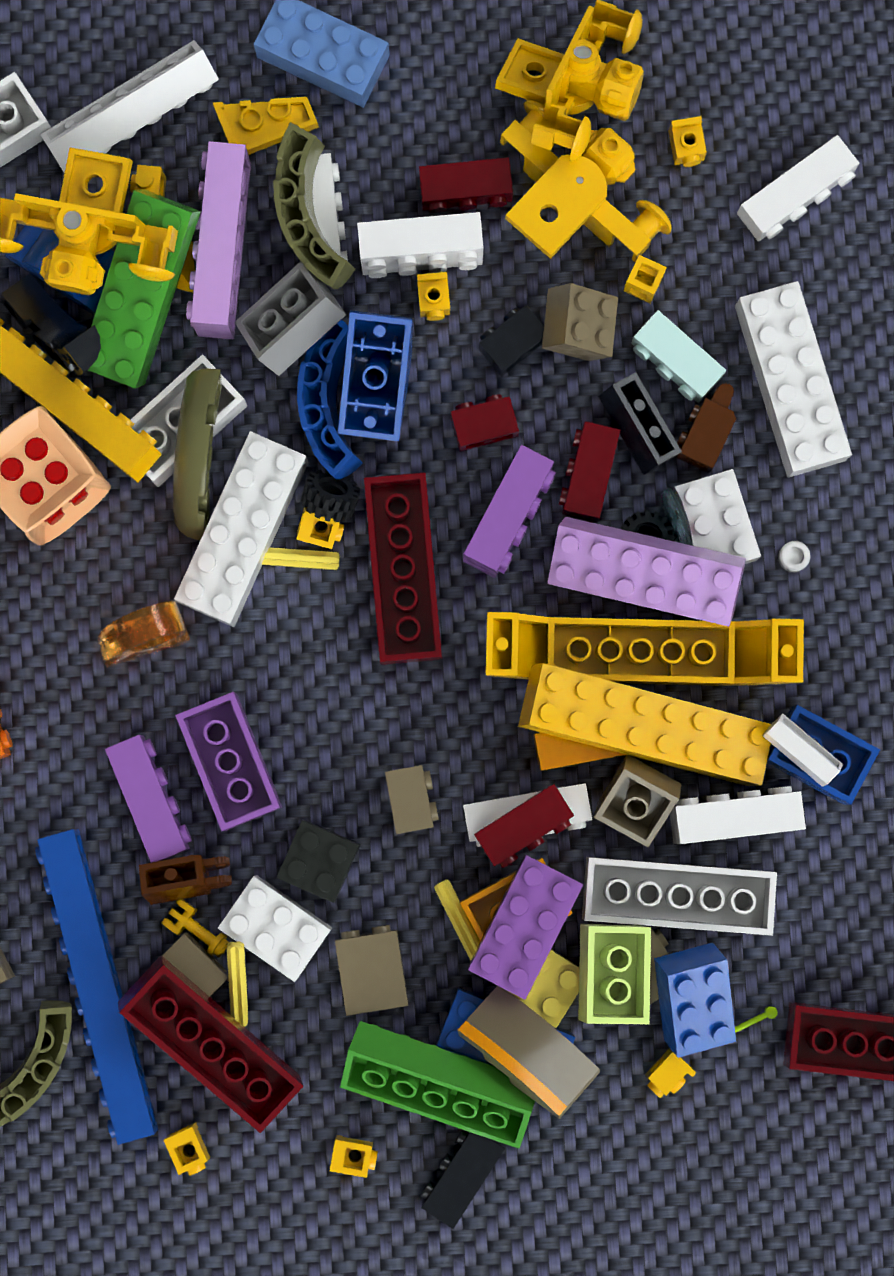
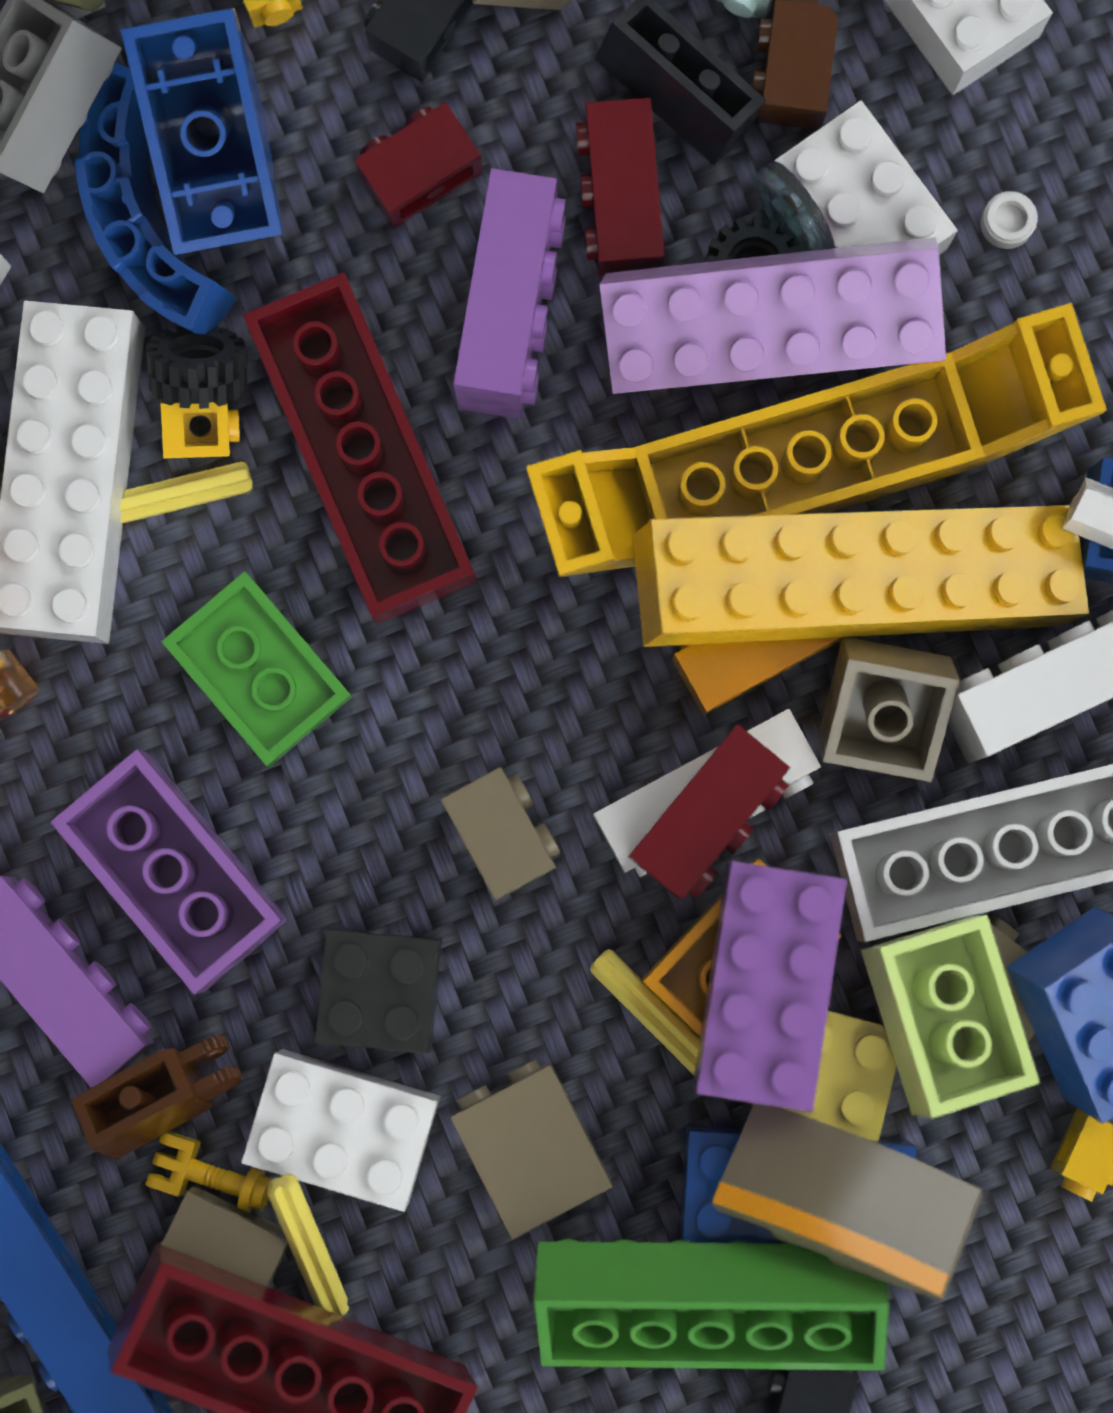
camera: 15 degrees left, 0 degrees up
none -> bright green plate [161,571,352,768]

